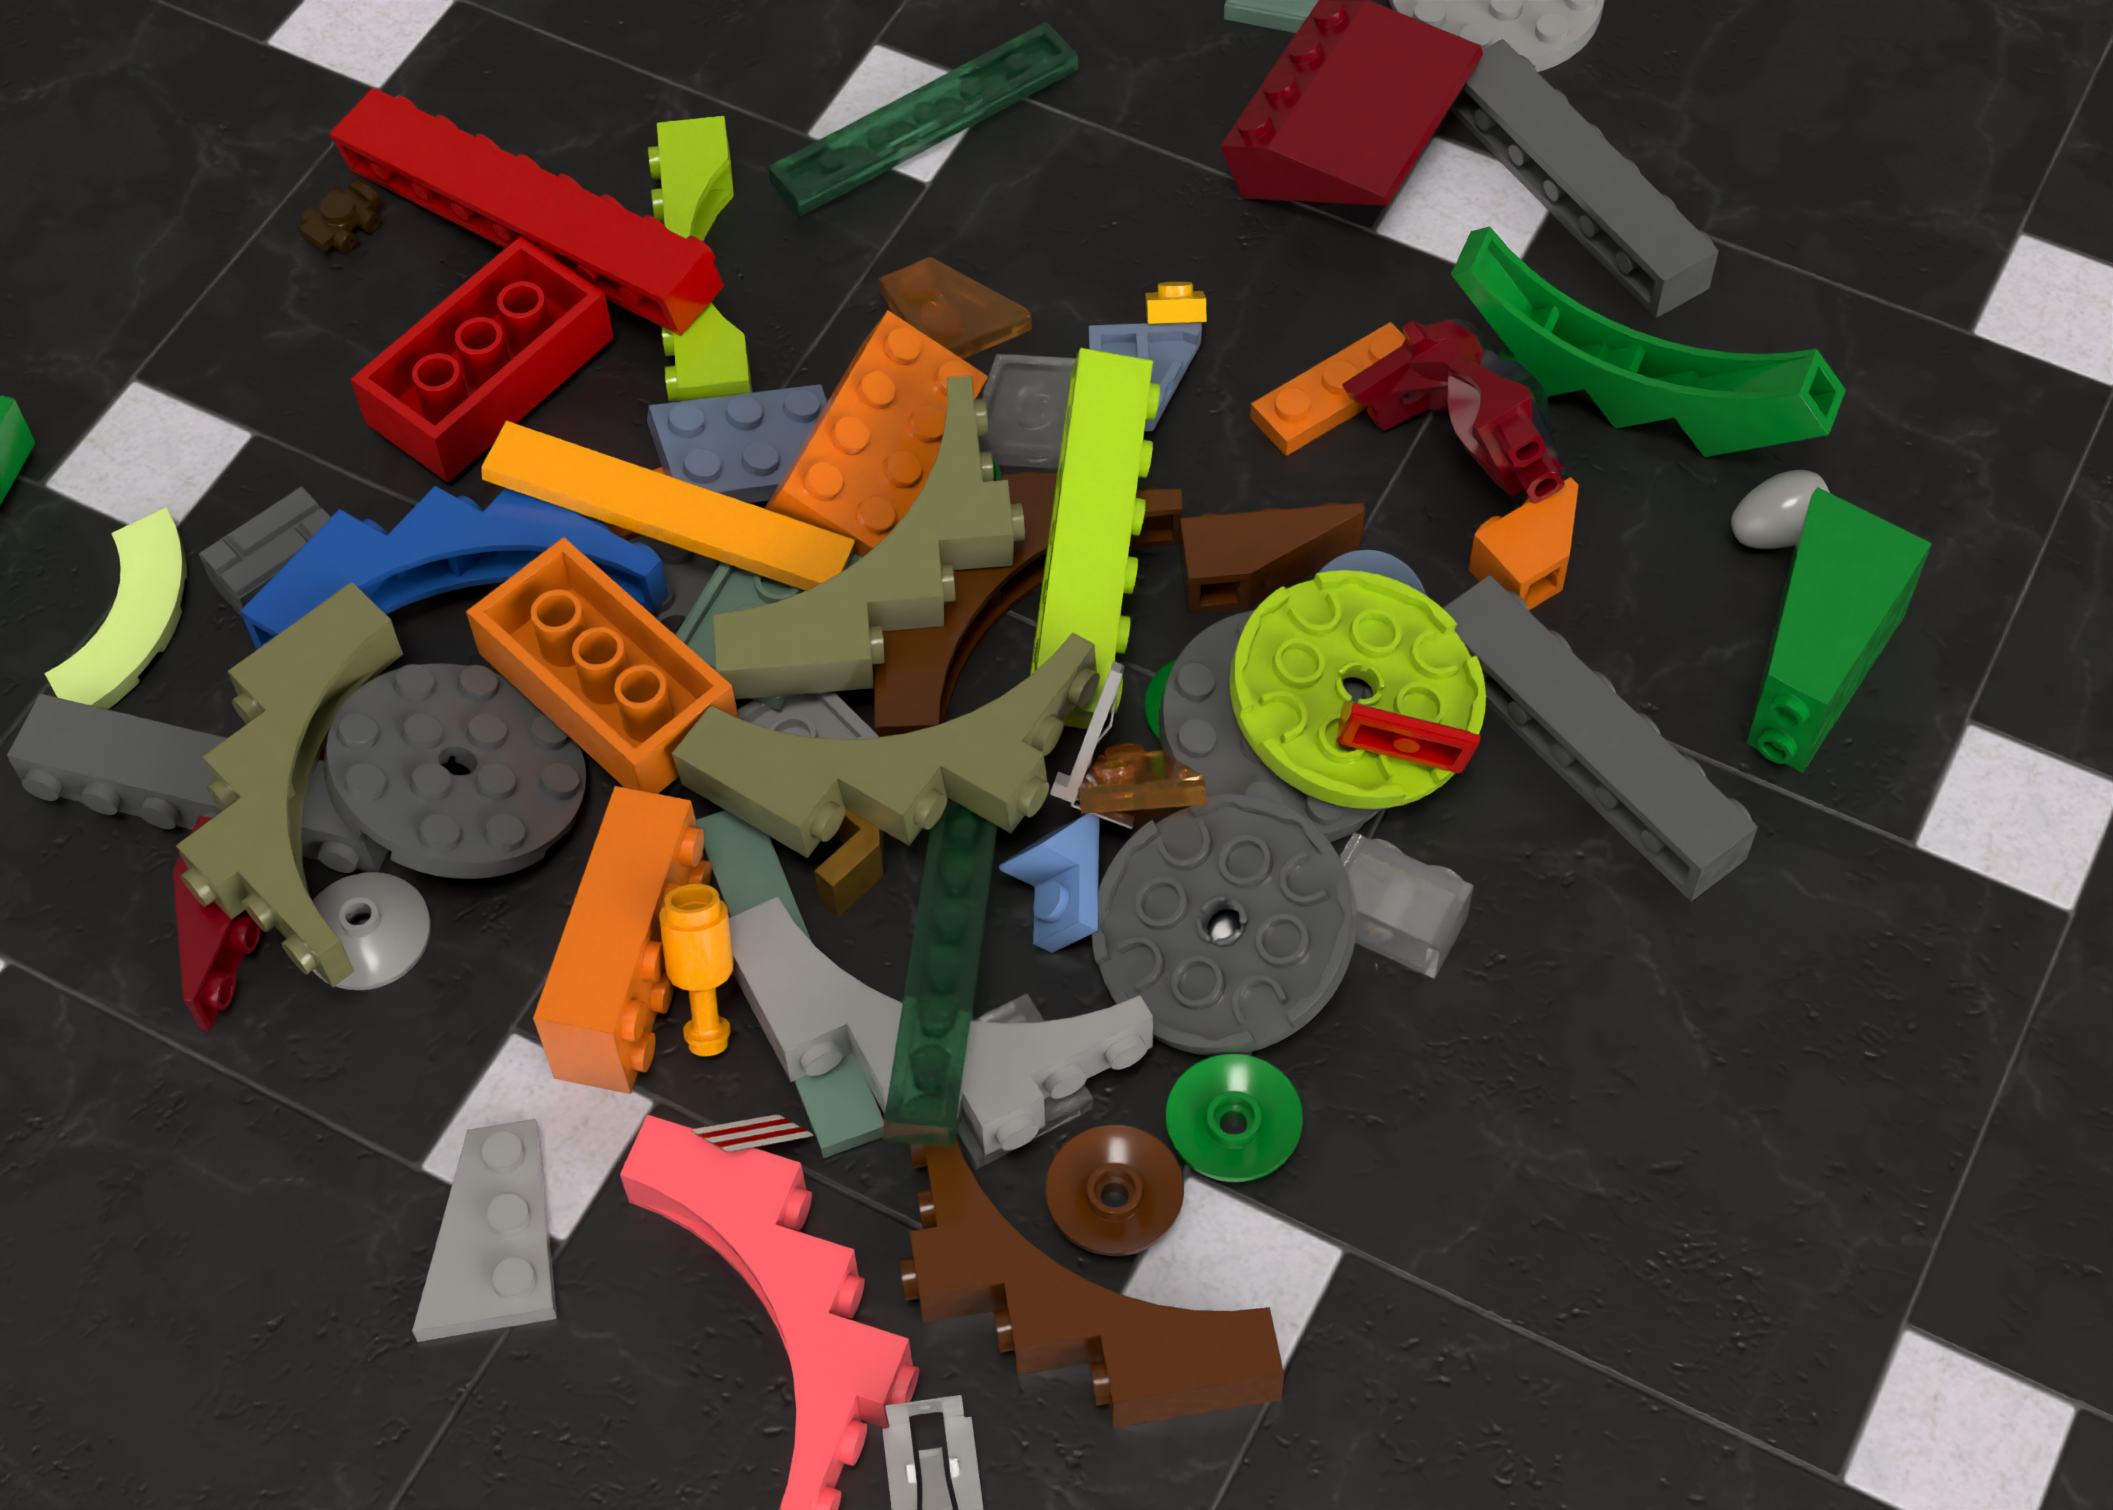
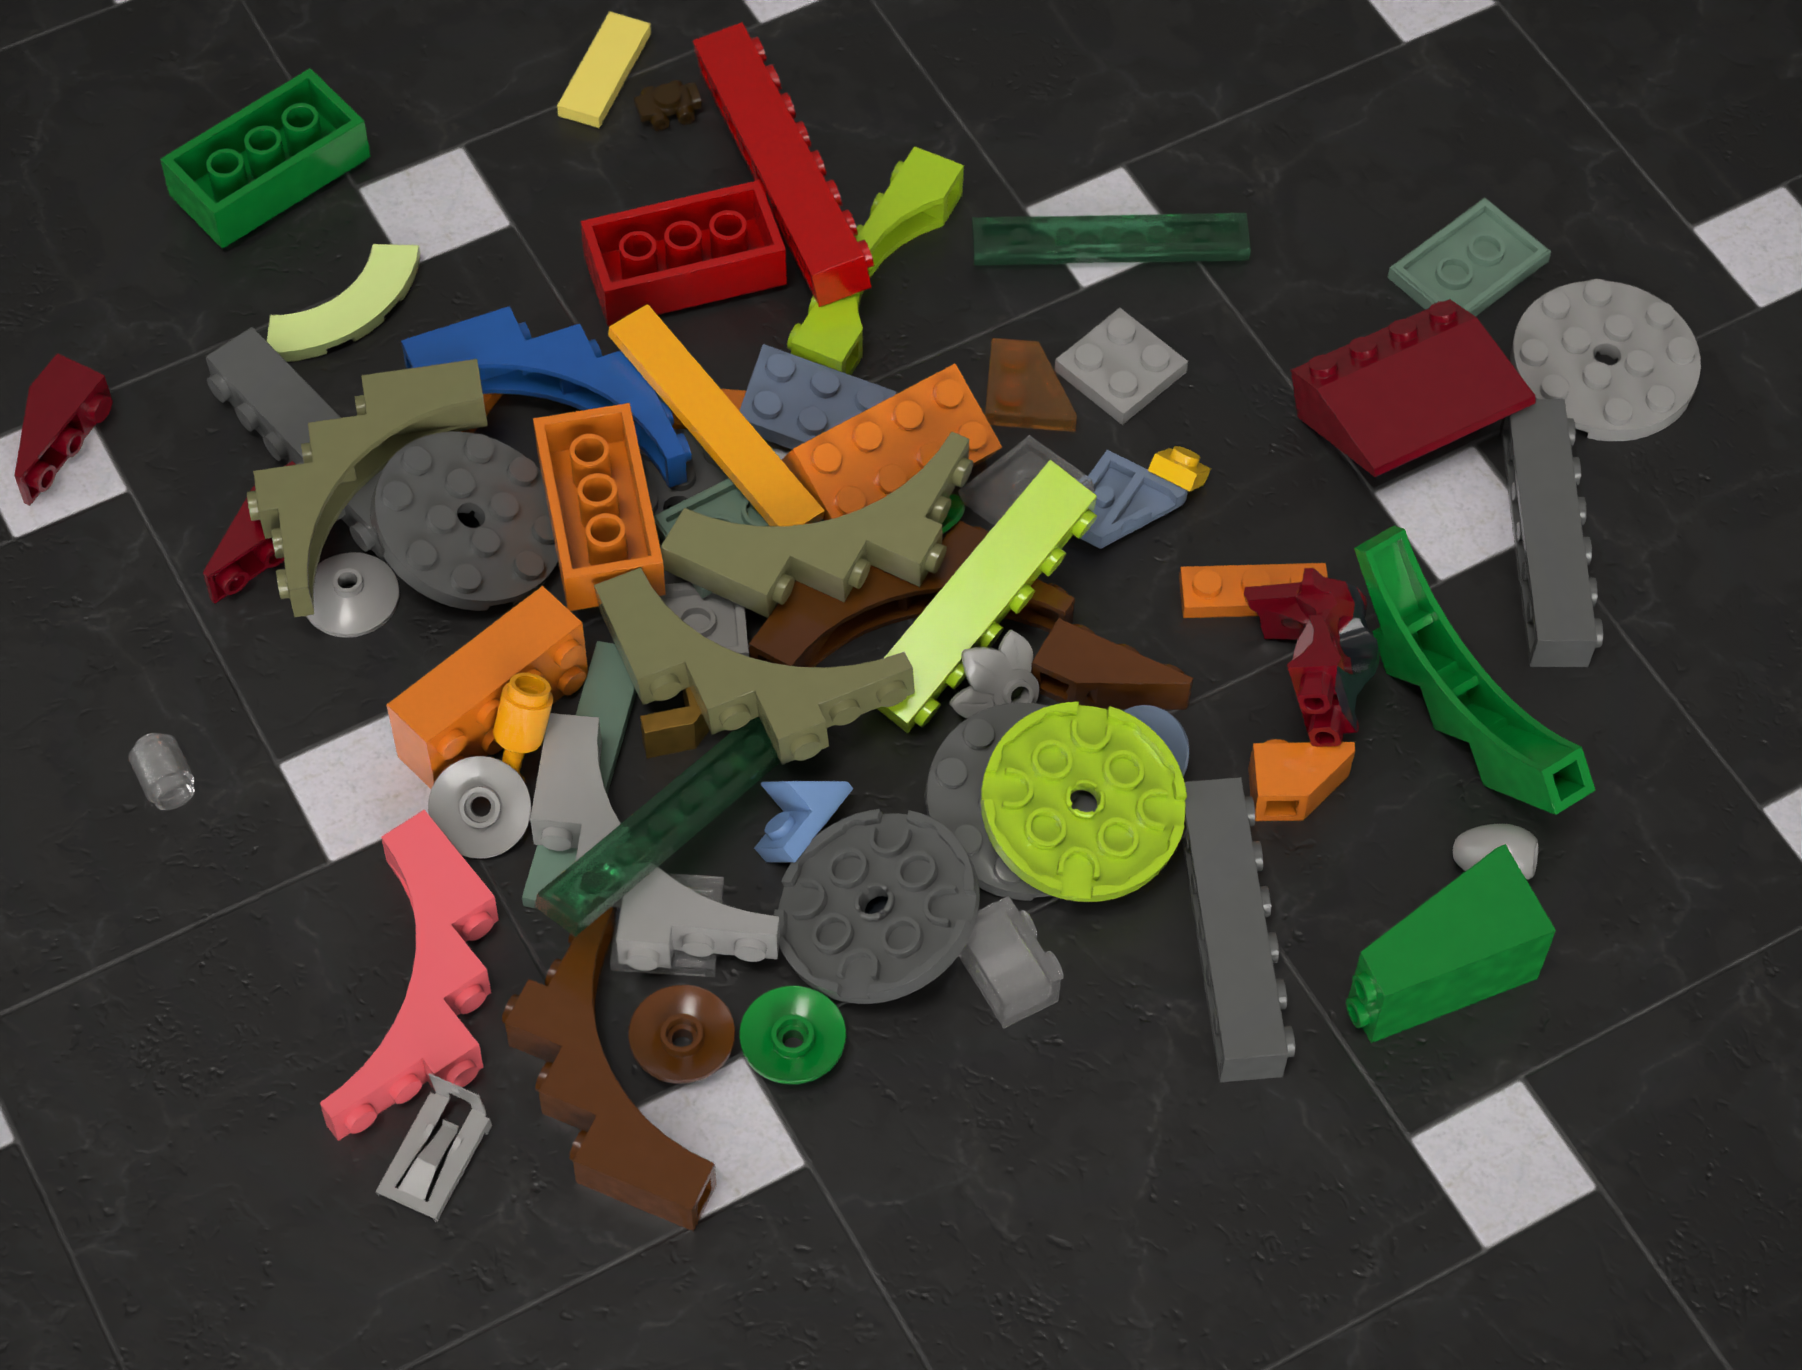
camera: 30 degrees right, 0 degrees up
dark grey brick [199,486,331,620] -> none
light grey wing [412,1119,557,1342] -> none
sticker [692,1115,813,1152] -> none
light grey piece [1050,661,1134,829] -> none
clear orange wing [1078,743,1208,814] -> none
red slope [1336,701,1481,774] -> none
none -> clear brick [128,733,195,810]
none -> light grey dish [428,756,531,859]
none -> light yellow tile [557,12,651,128]
none -> light grey plate [950,630,1039,718]
none -> light grey plate [1054,308,1188,425]

